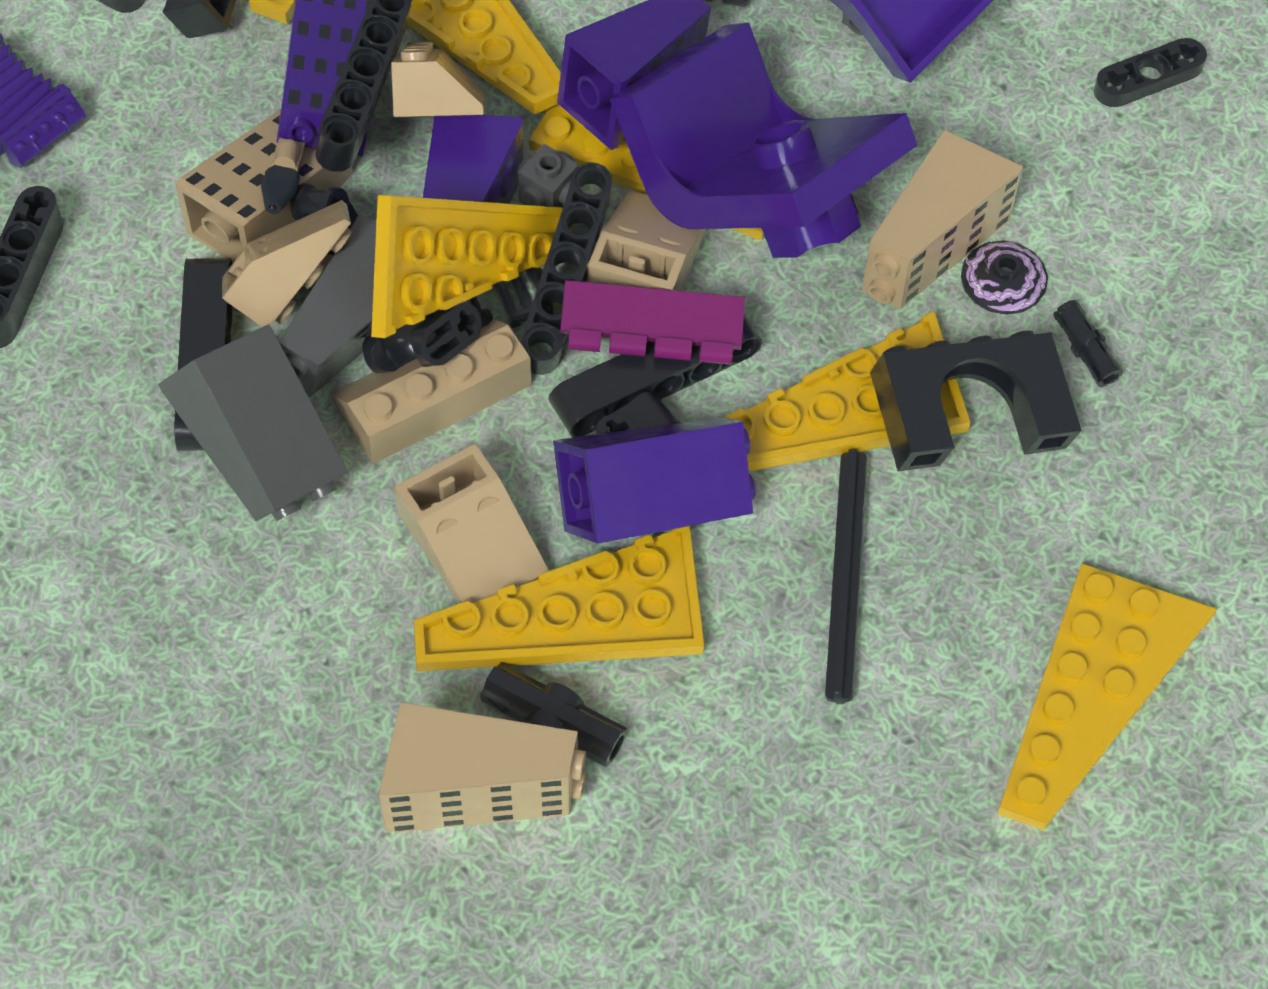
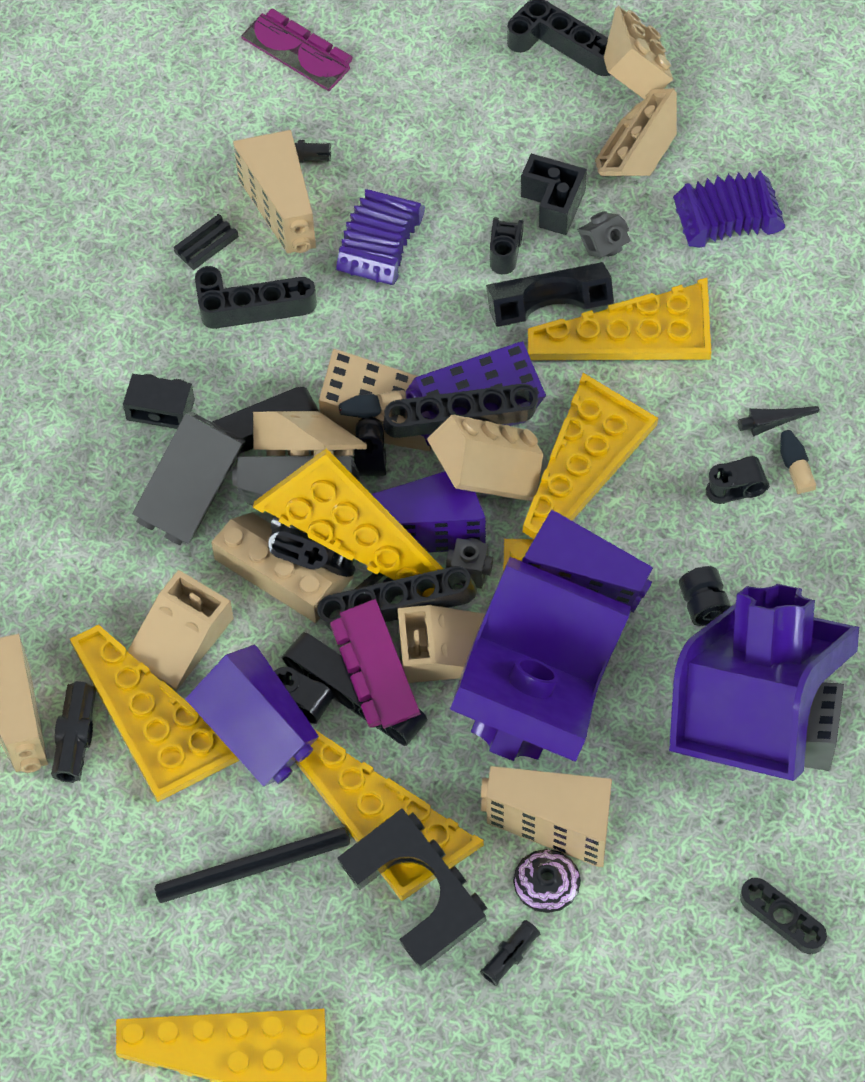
camera: 70 degrees right, 0 degrees up
none -> black brick [123,373,195,429]

